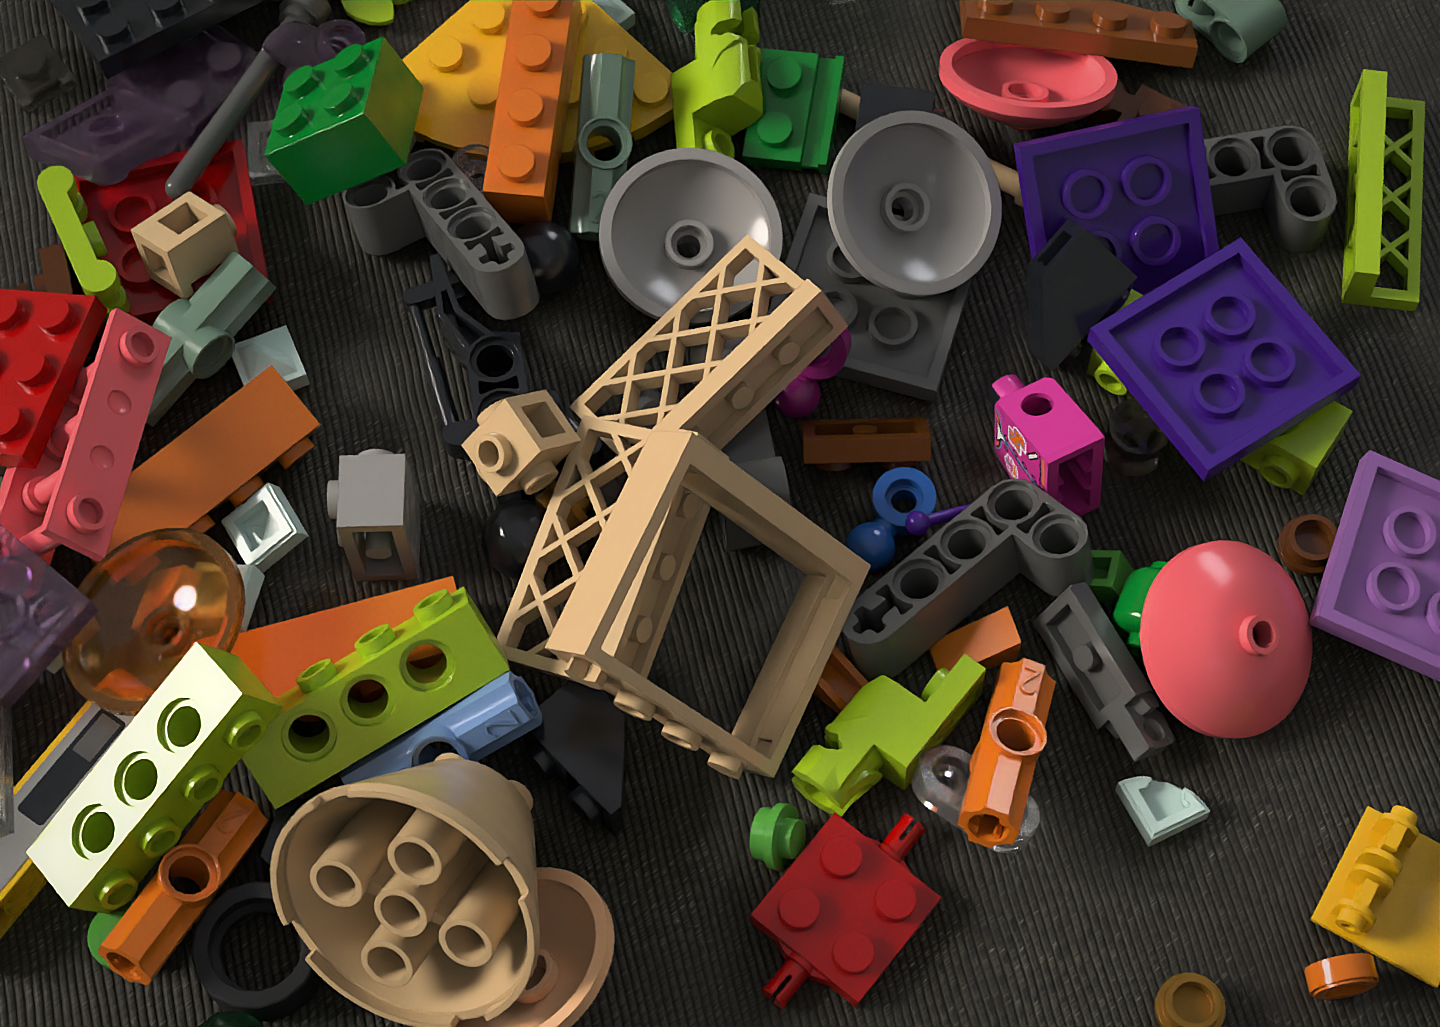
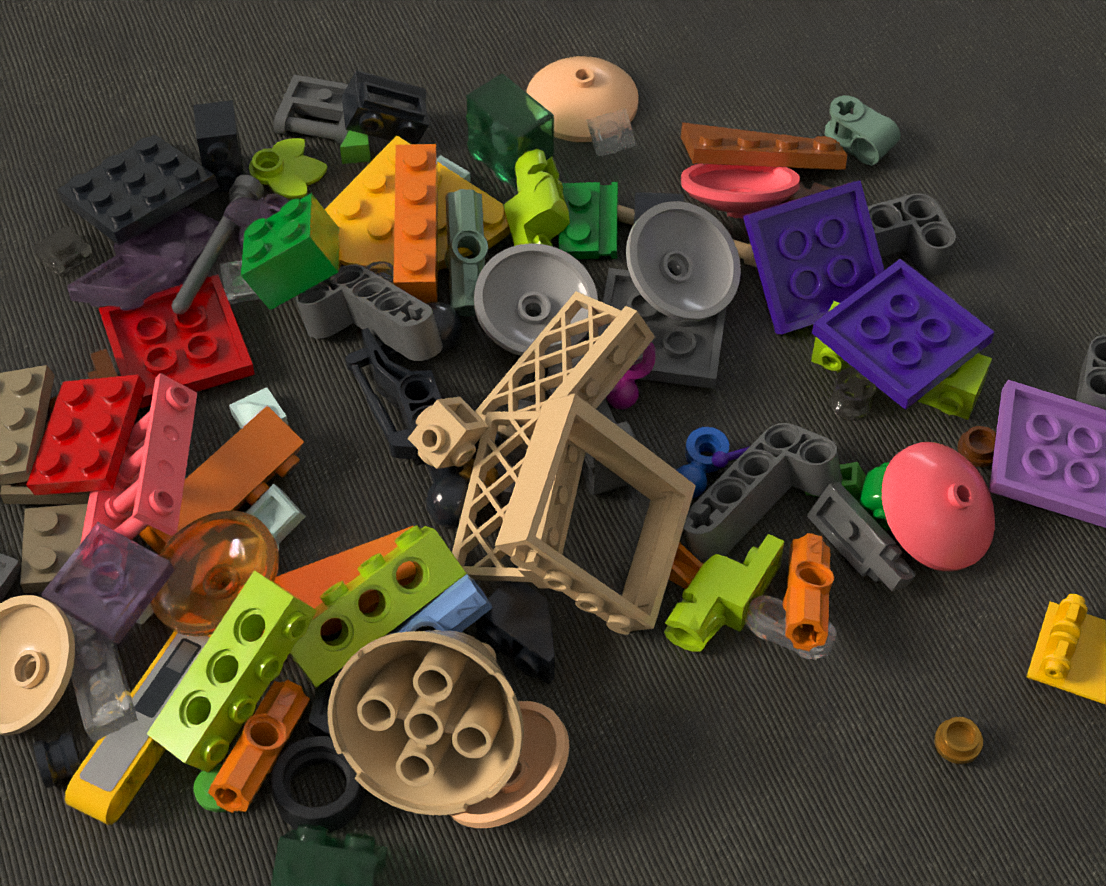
camera: 10 degrees left, 10 degrees down
lime plate [37,165,130,323] -> none
tan brick [131,191,239,298] -> none
sand green piece [146,250,277,427] -> none
light grey brick [327,449,421,581] -> none
red plate [748,812,942,1009] -> none
bright green plate [749,802,806,871] -> none
reddish brown plate [801,417,931,471] -> none
orange piece [928,606,1022,672] -> none
dark pink torso [987,374,1105,517] -> none
black slope [1026,219,1138,371] -> none
light aqua tile [1115,776,1210,847] -> none
orange tile [1304,953,1379,1000] -> none
lime fence [1342,69,1425,312] -> none

